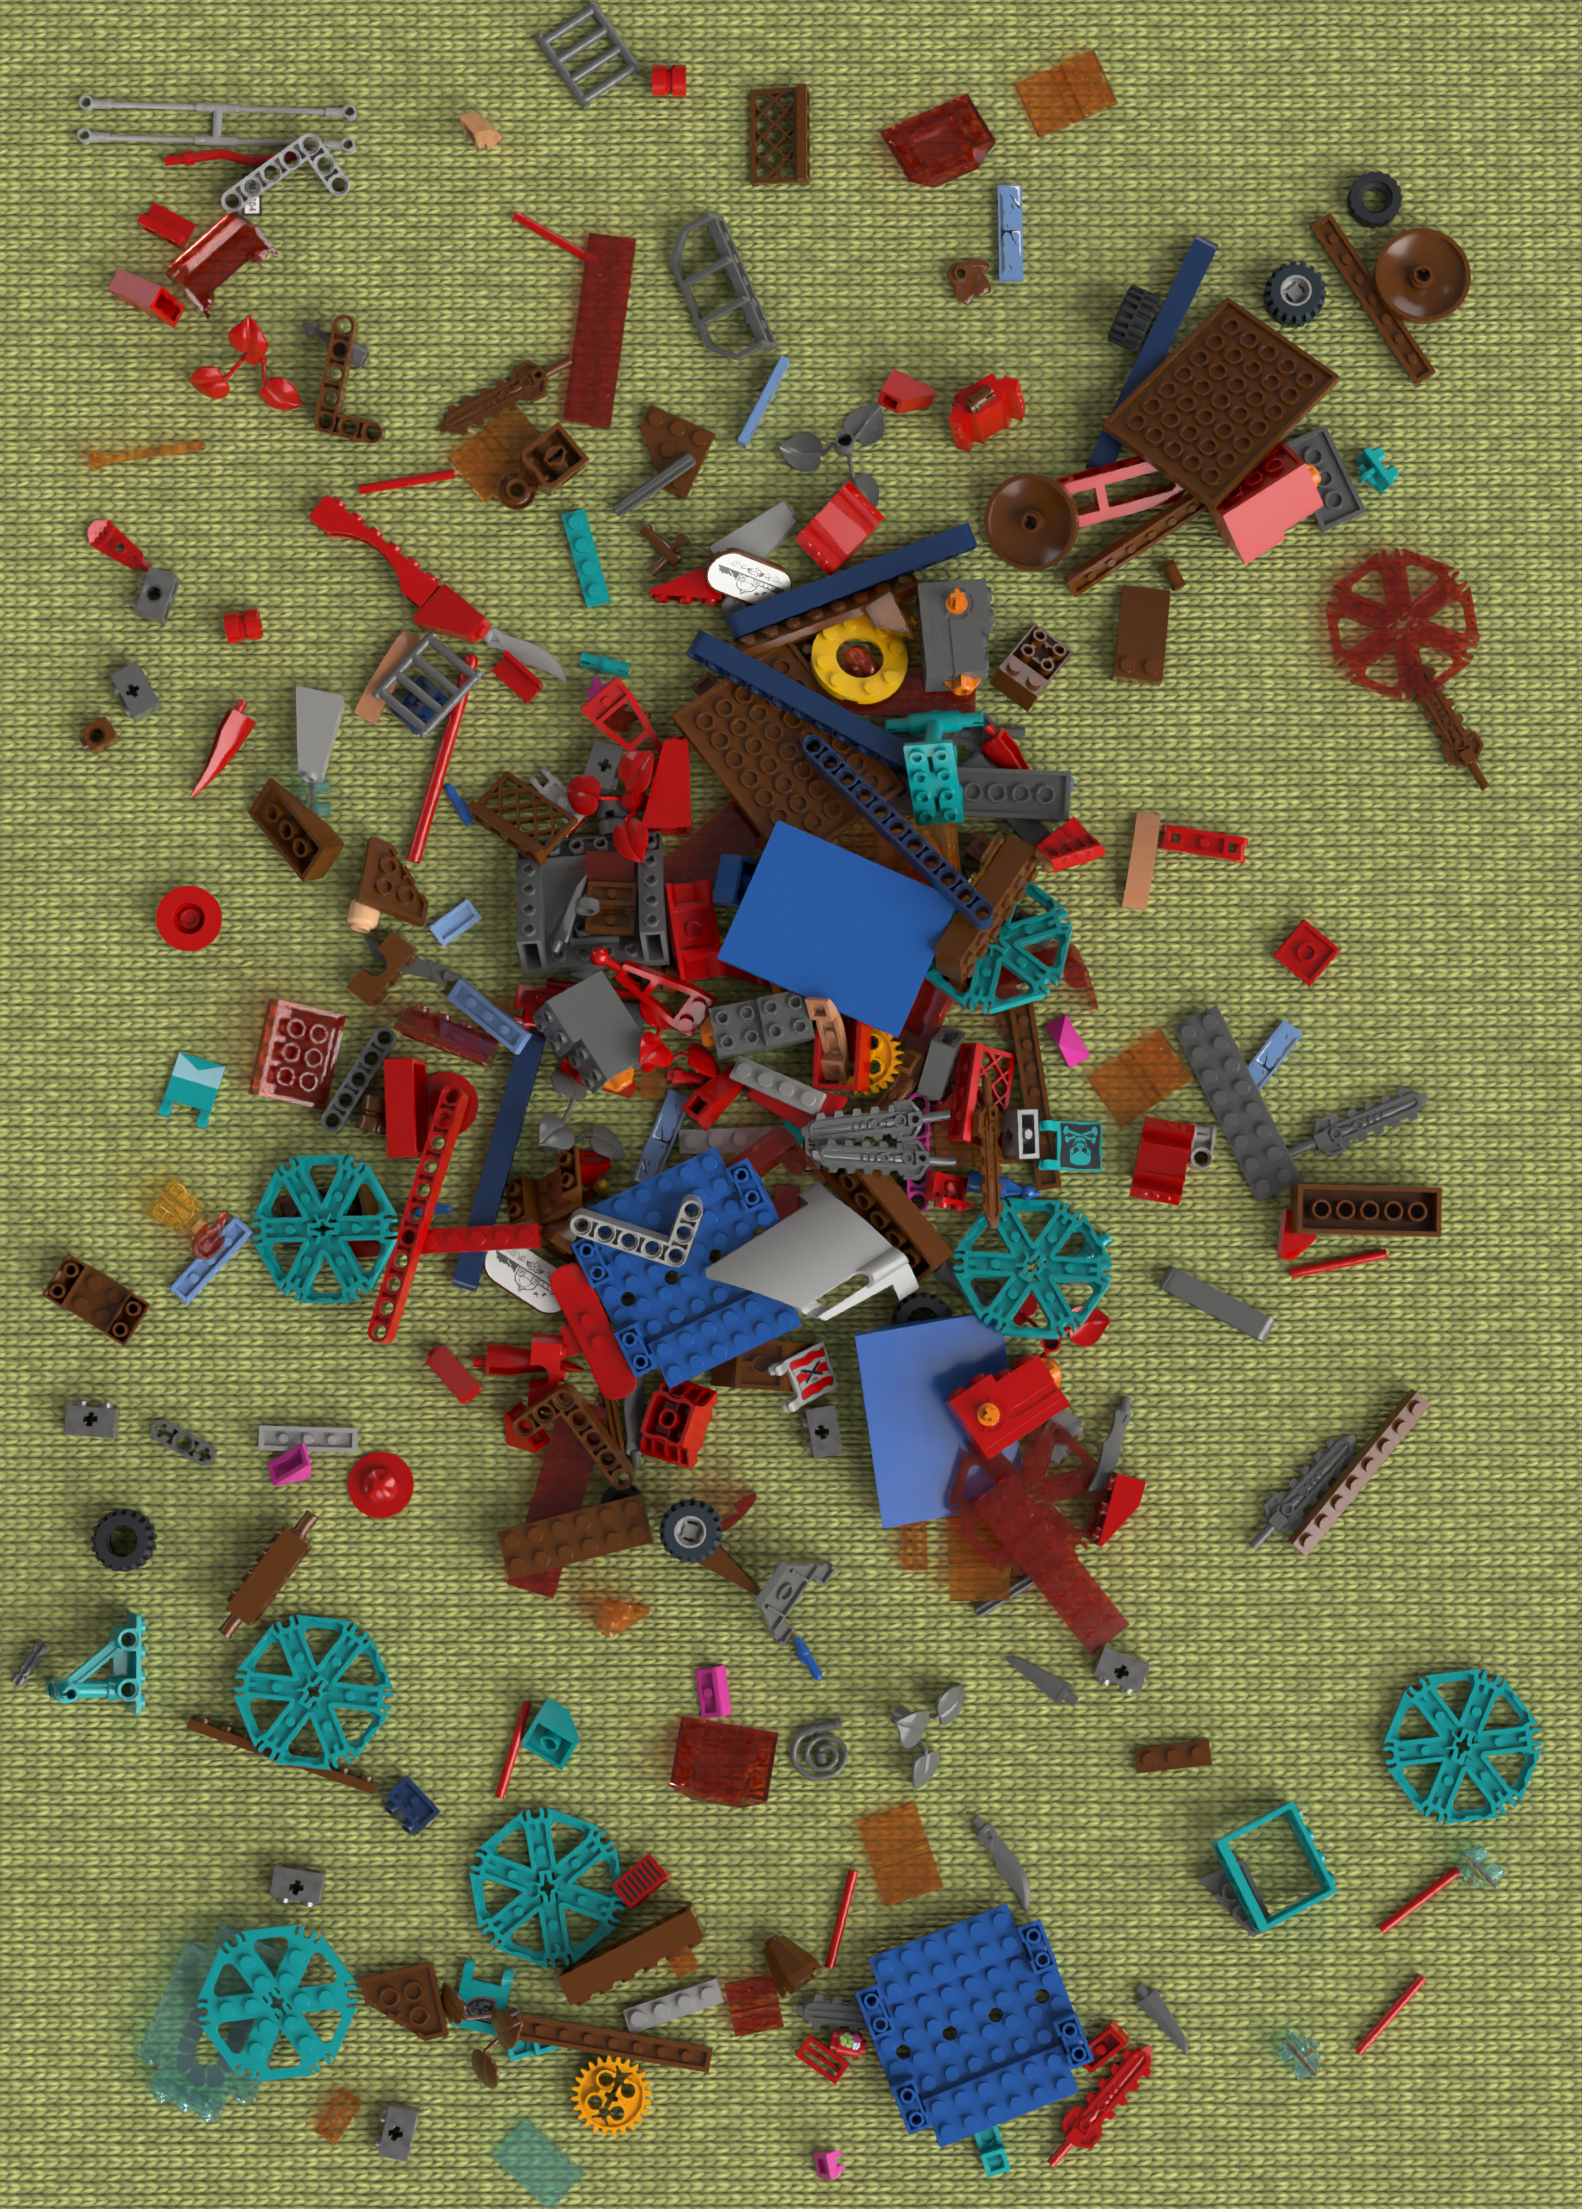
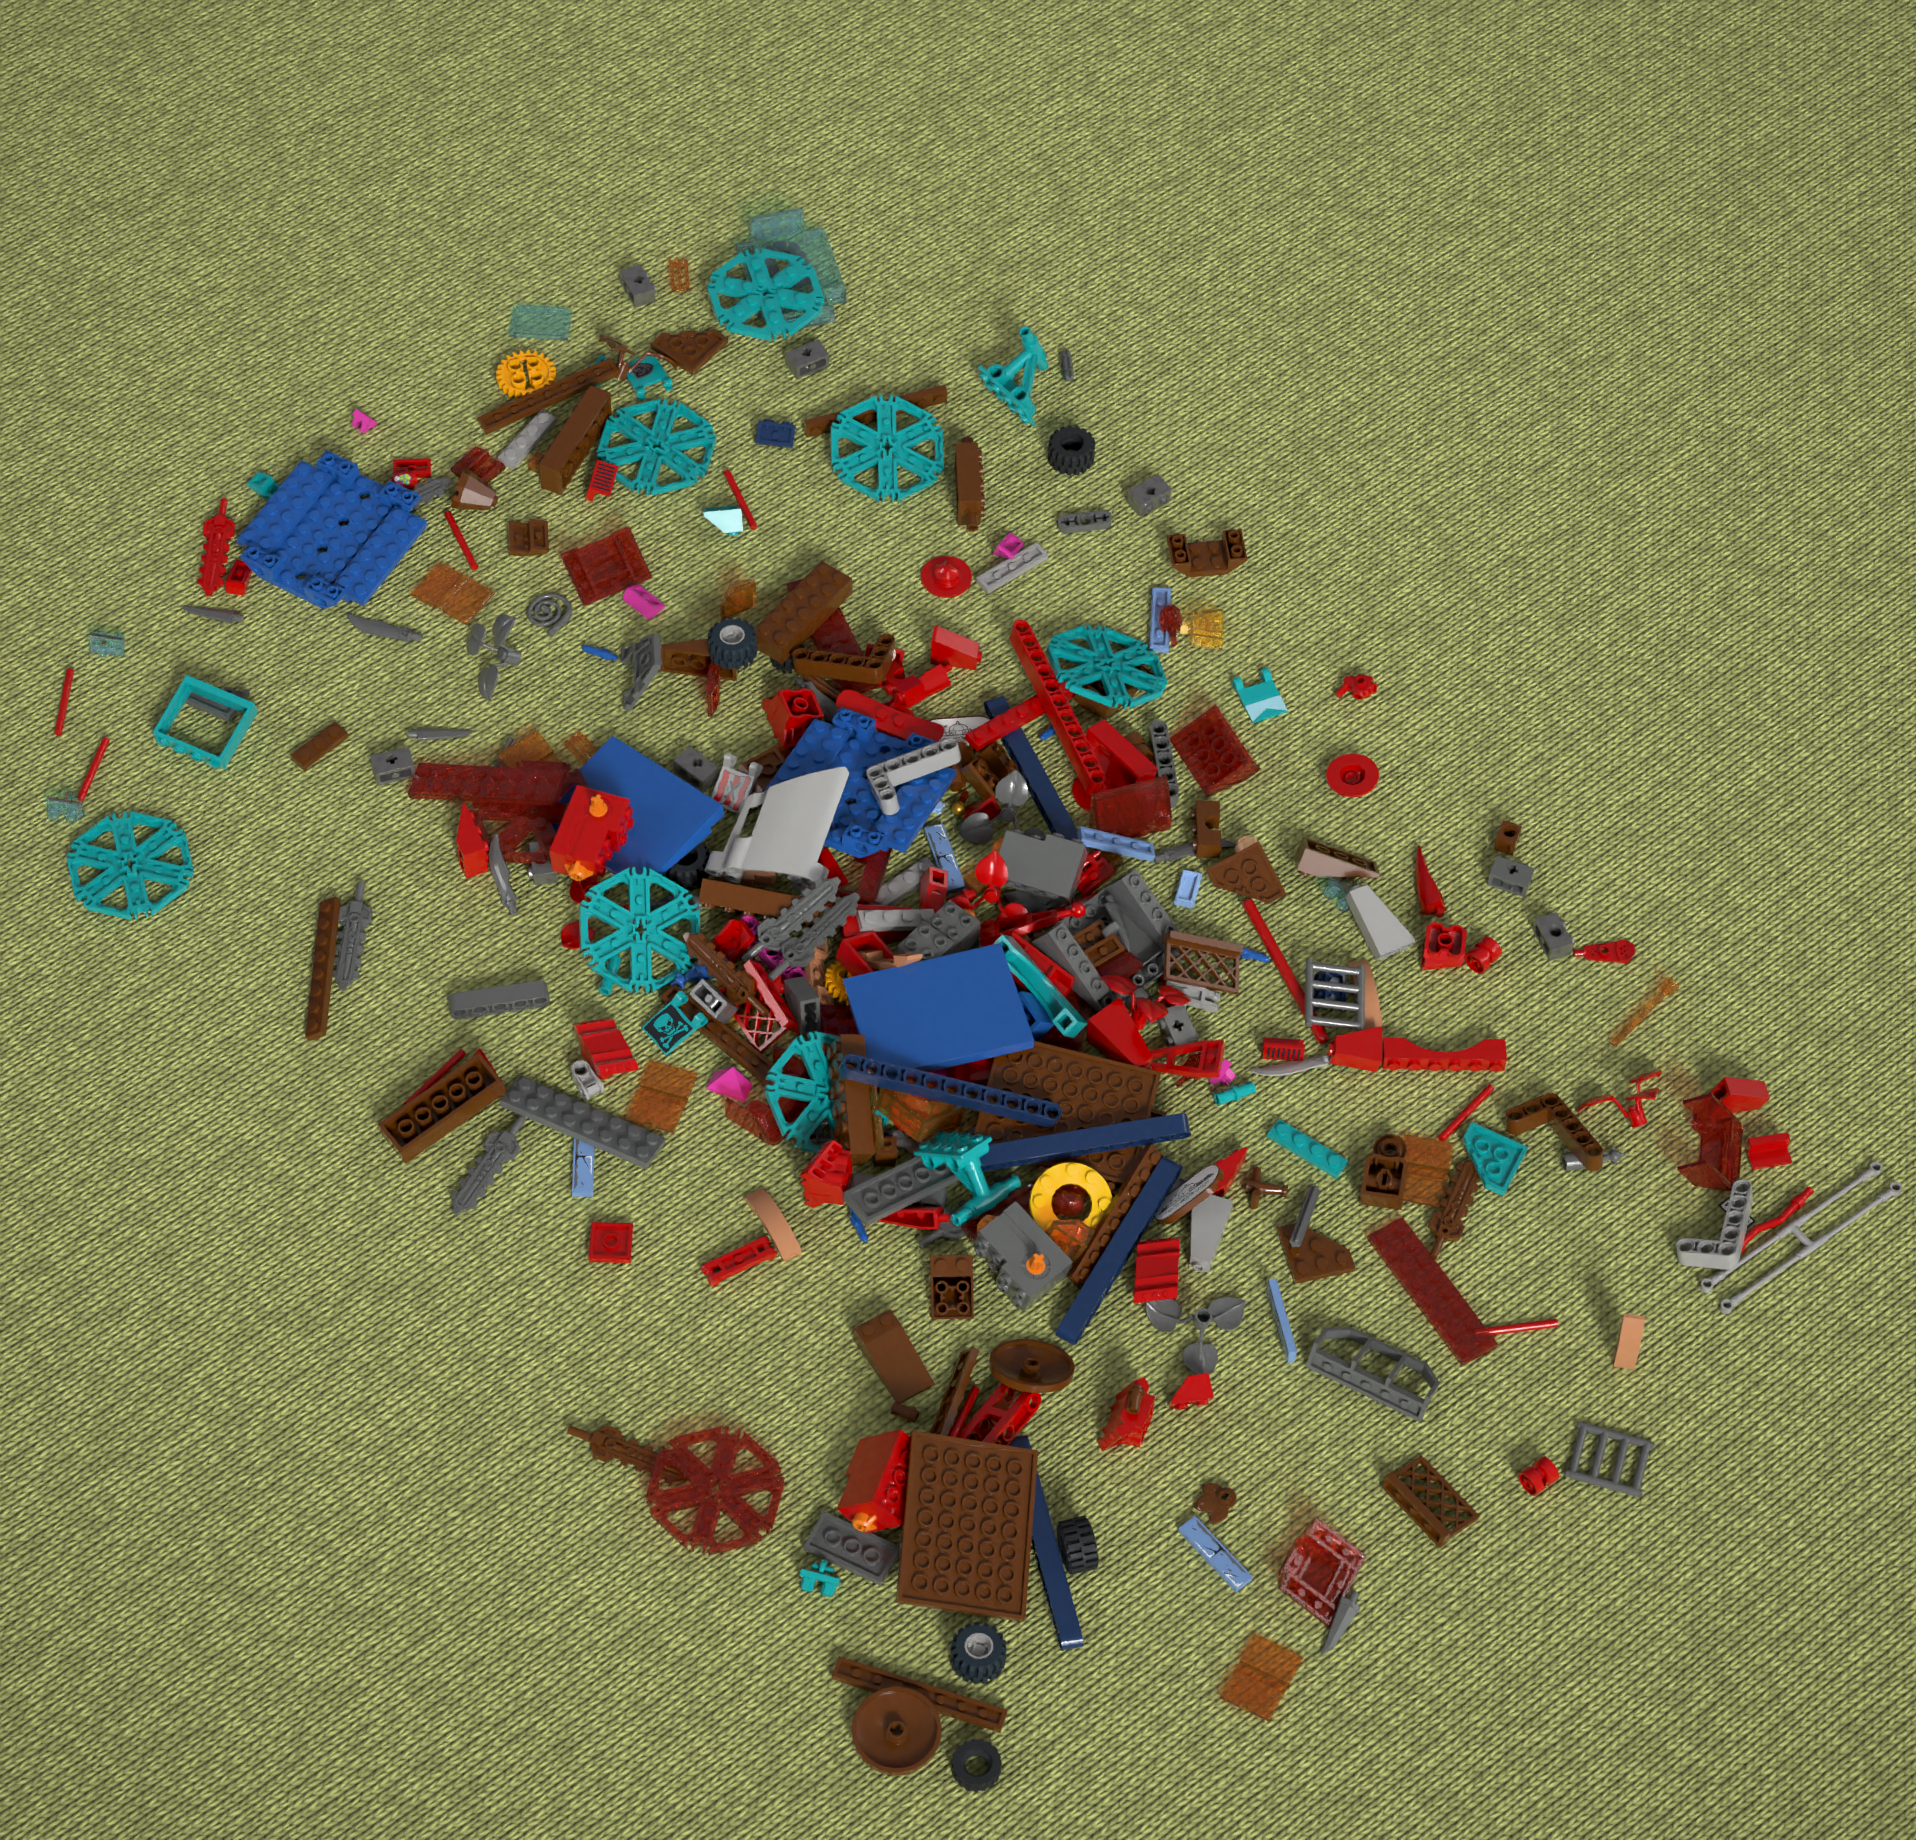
camera: 140 degrees right, 30 degrees down
none -> reddish brown slope [507,519,549,556]
none -> red bar [949,1386,979,1438]
none -> teal arch [993,934,1088,1038]
none -> dark grey bar [1320,1591,1360,1656]
none -> red piece [1335,674,1377,700]
none -> red piece [1421,922,1467,970]
none -> teal plate [1462,1122,1528,1196]

